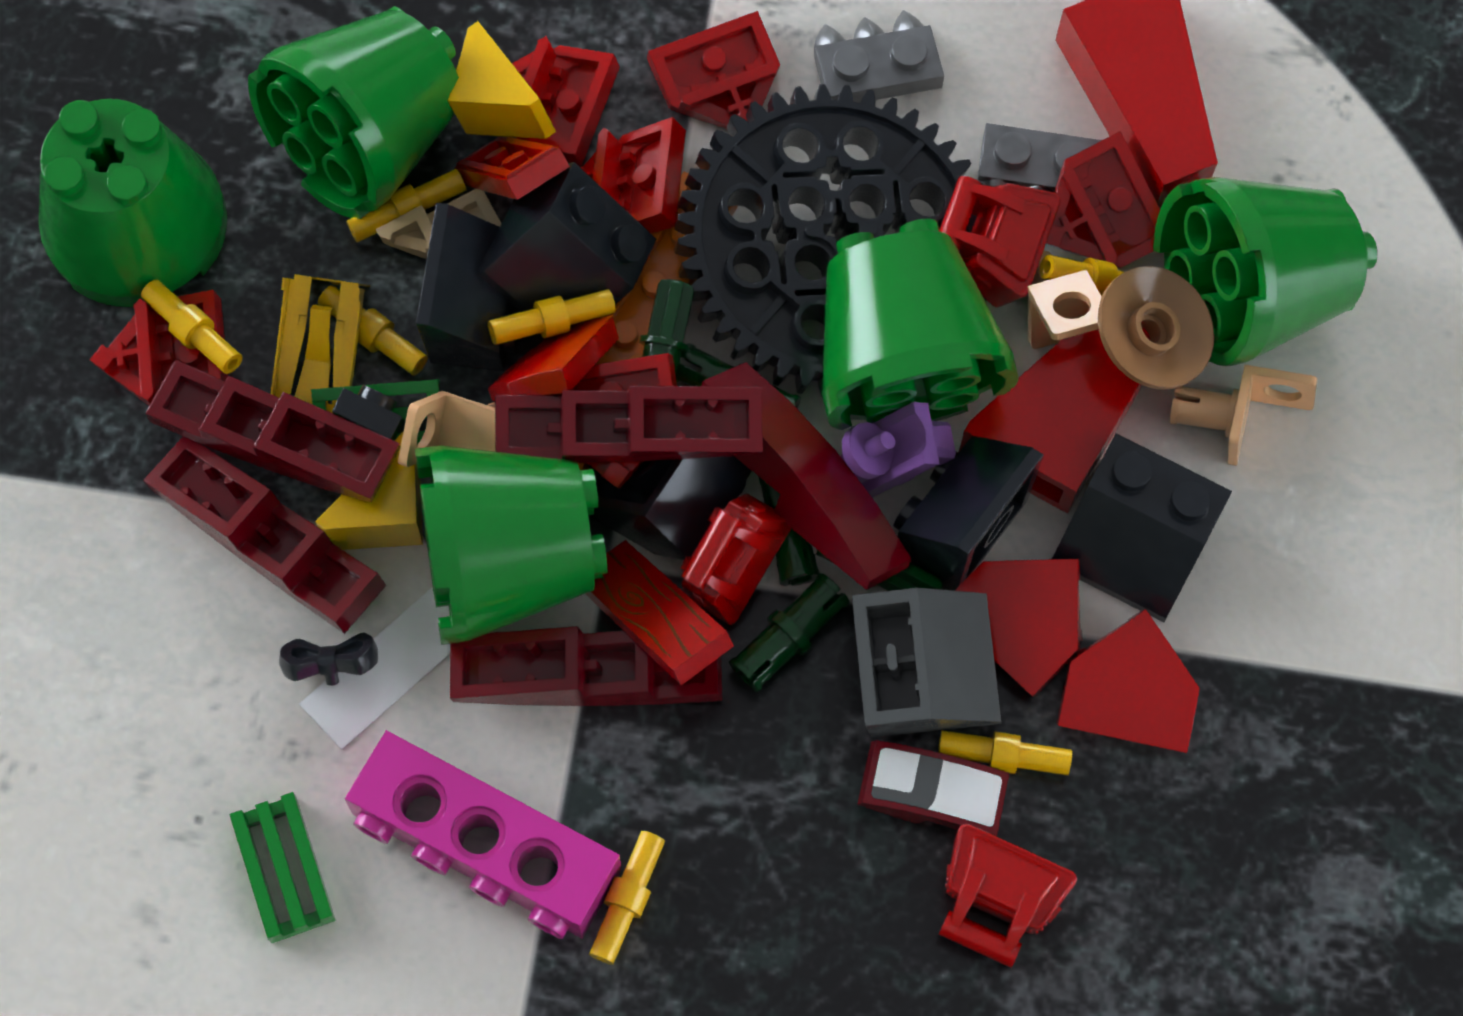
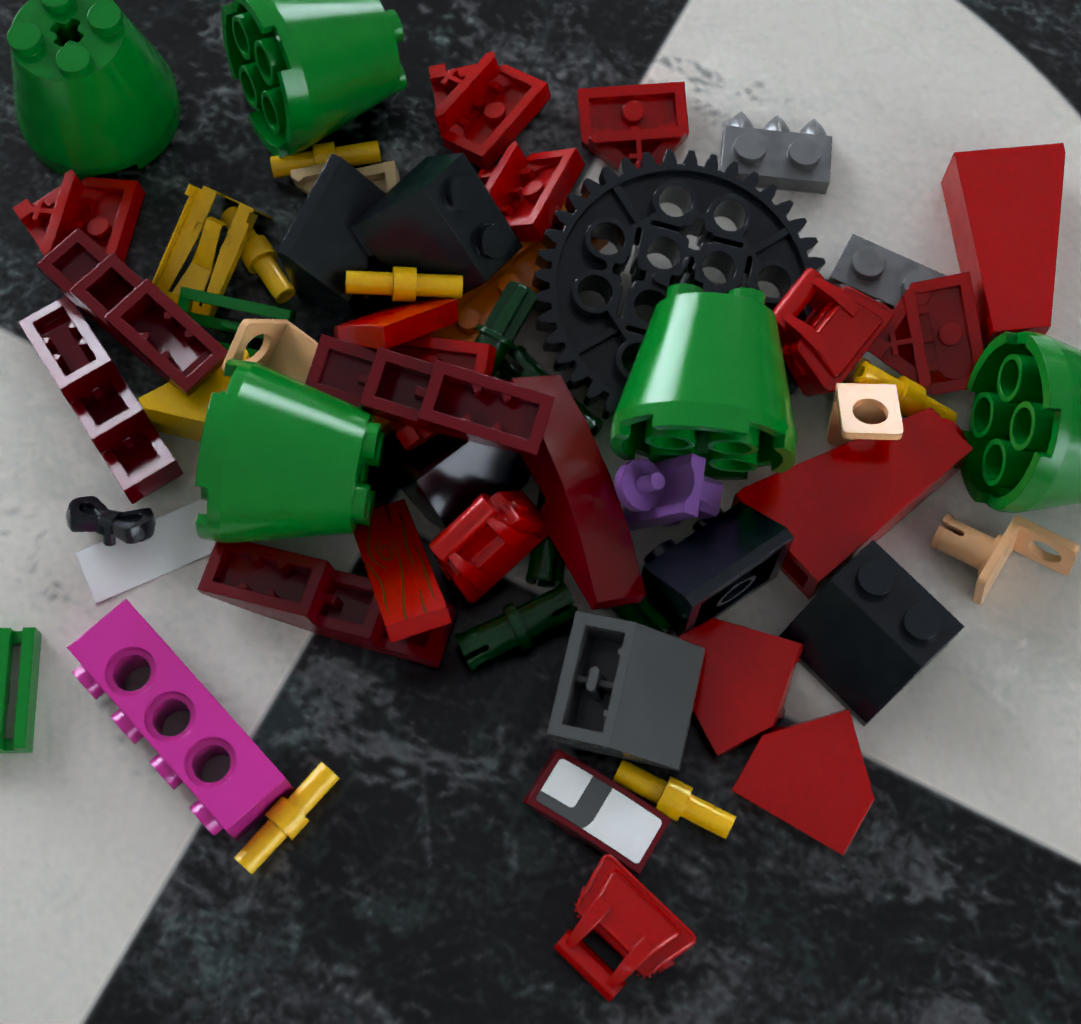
camera: 20 degrees right, 0 degrees up
yellow bar [141,280,243,374] -> none
black plate [332,385,403,440] -> none
yellow slope [448,21,556,139] -> none
red tile [454,136,570,200] -> none
medium nougat dish [1098,266,1214,390] -> none

